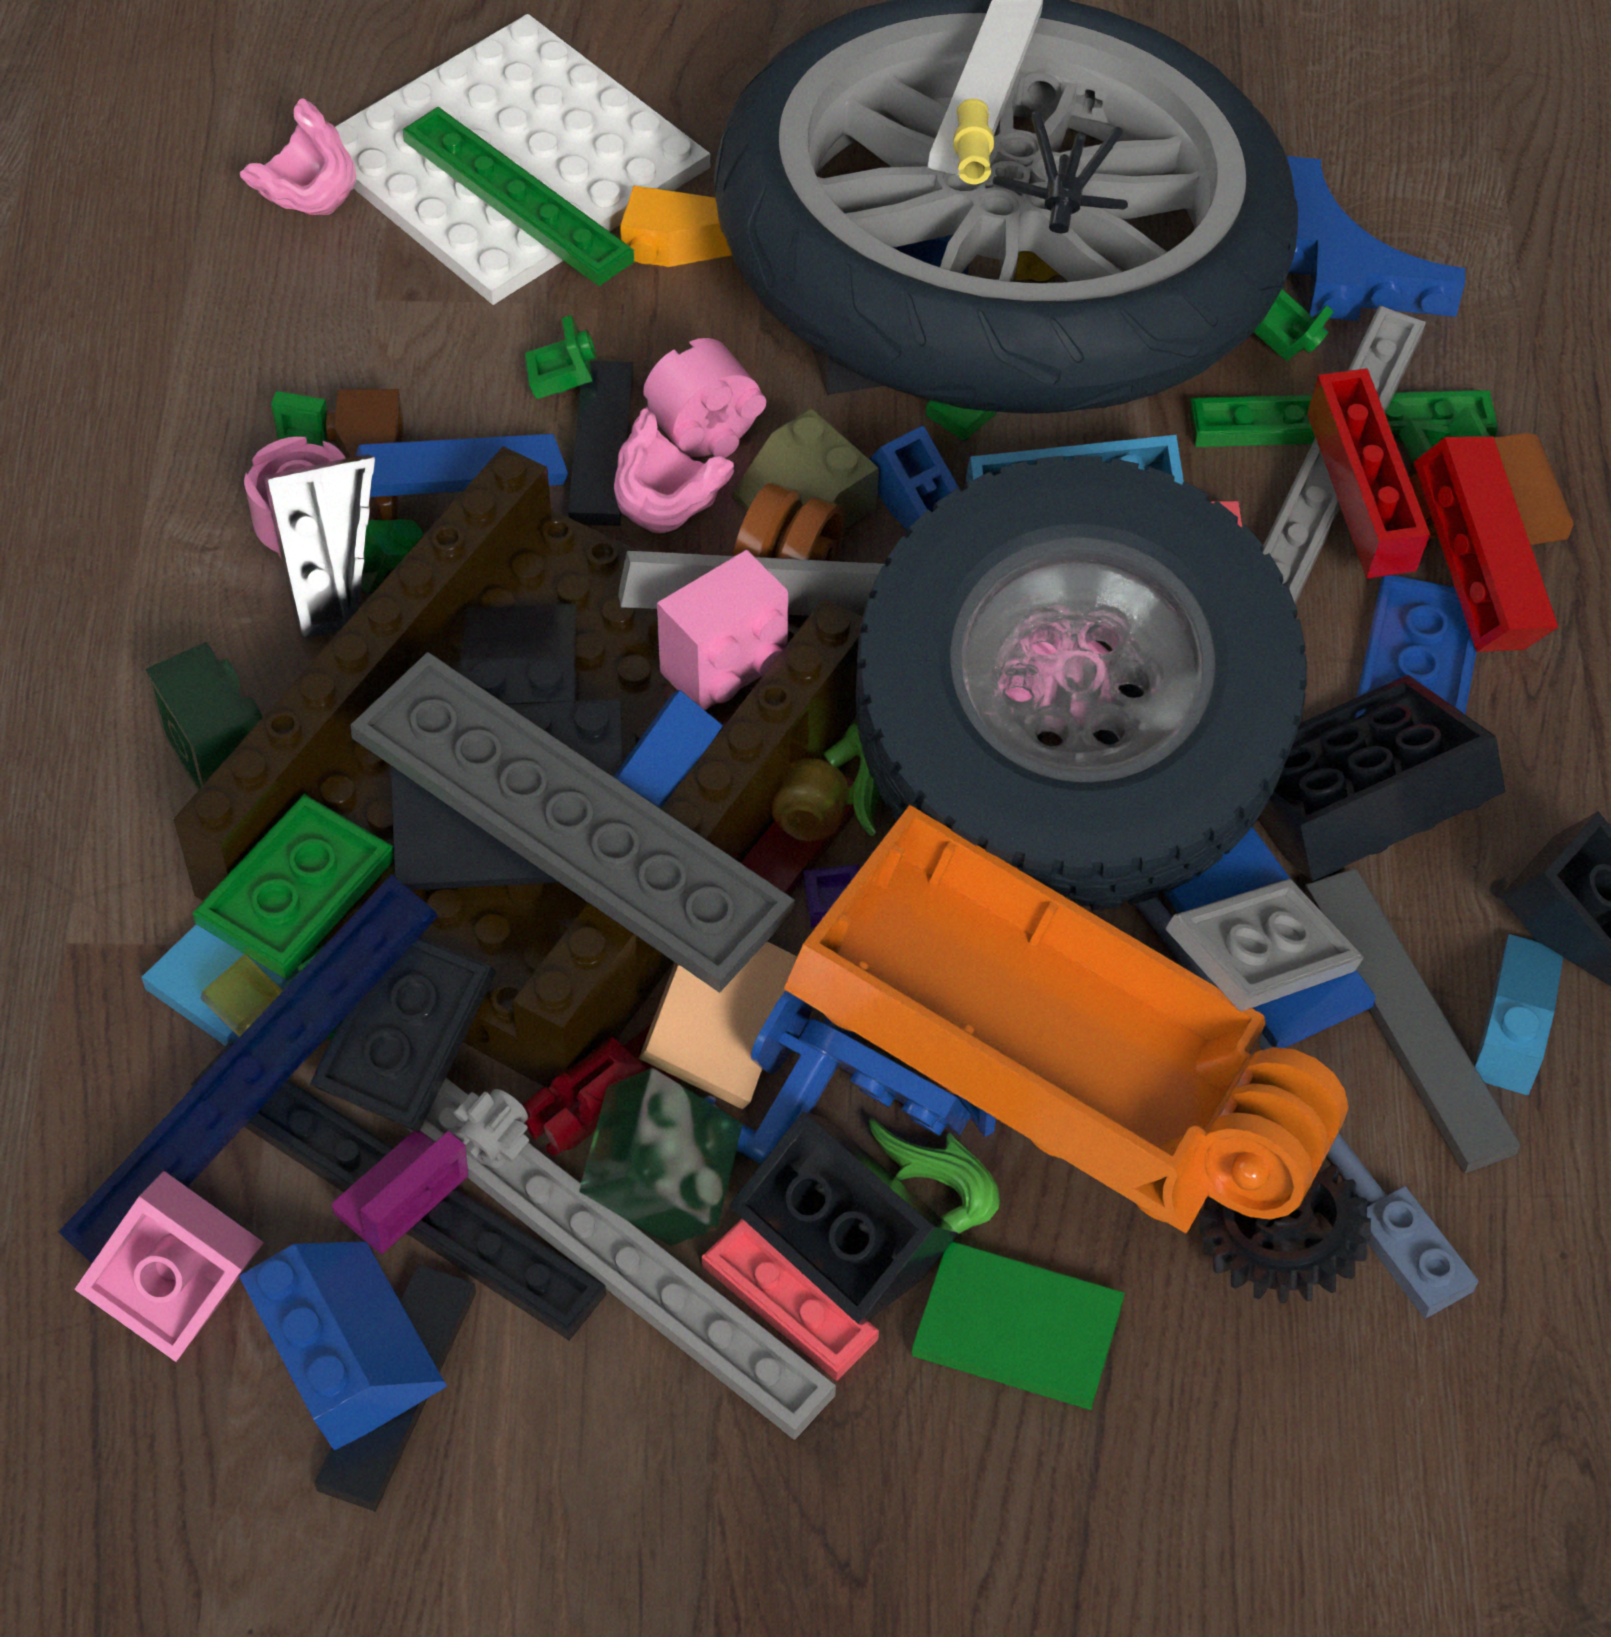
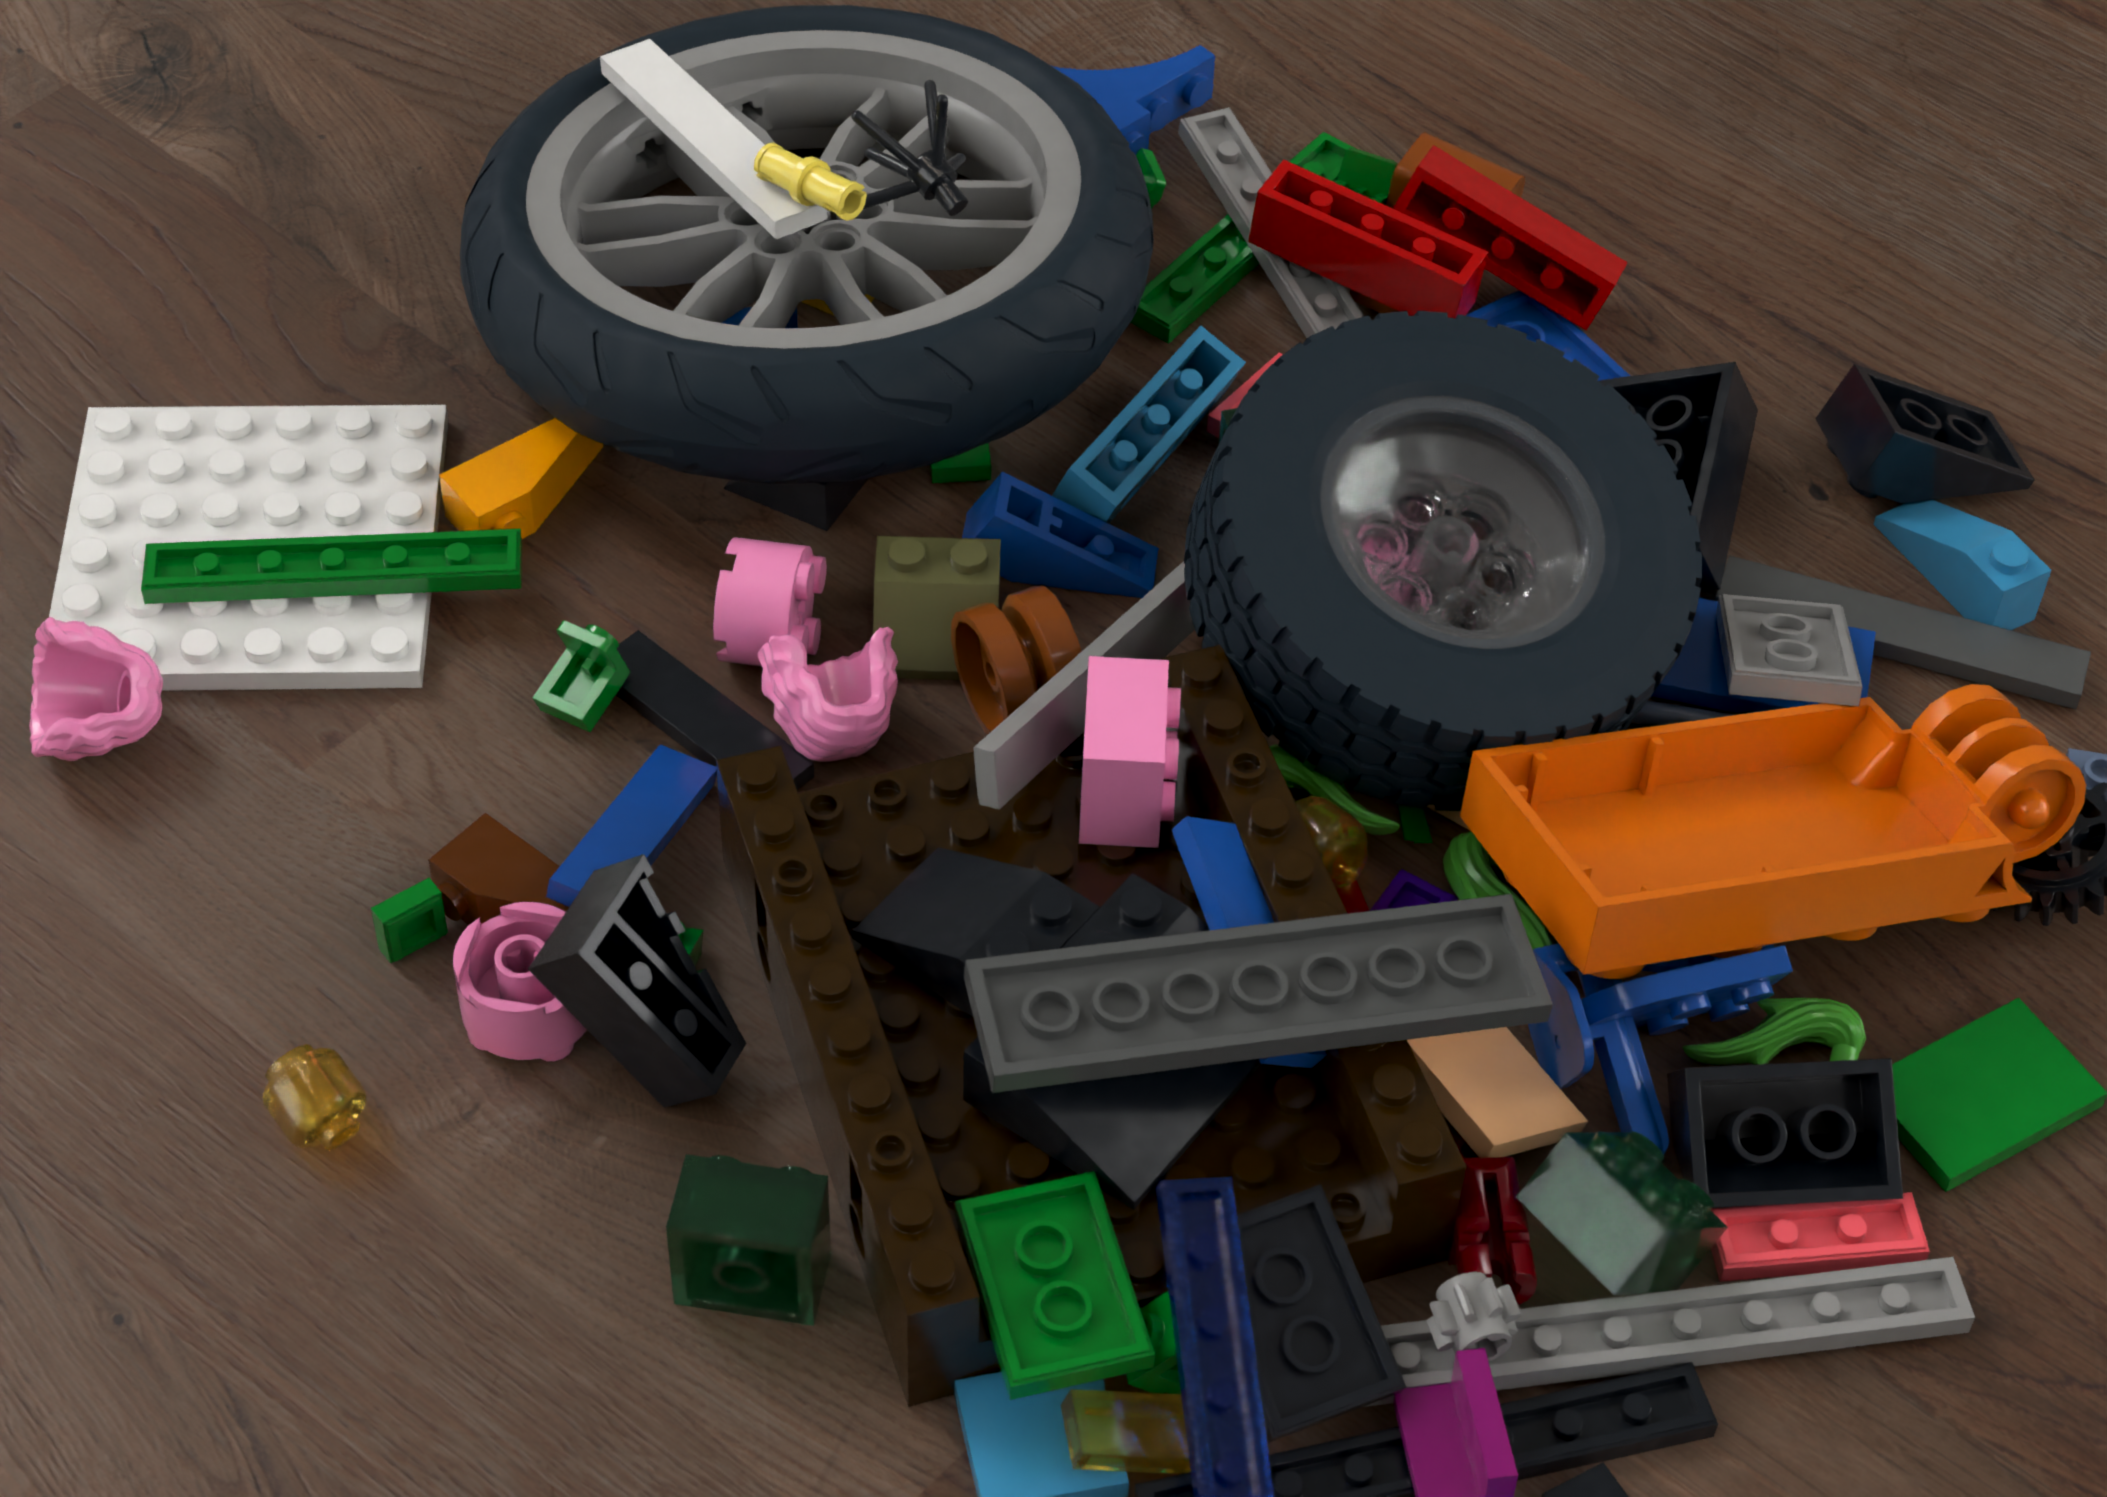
camera: 50 degrees left, 5 degrees down
none -> clear yellow head [262,1044,367,1150]

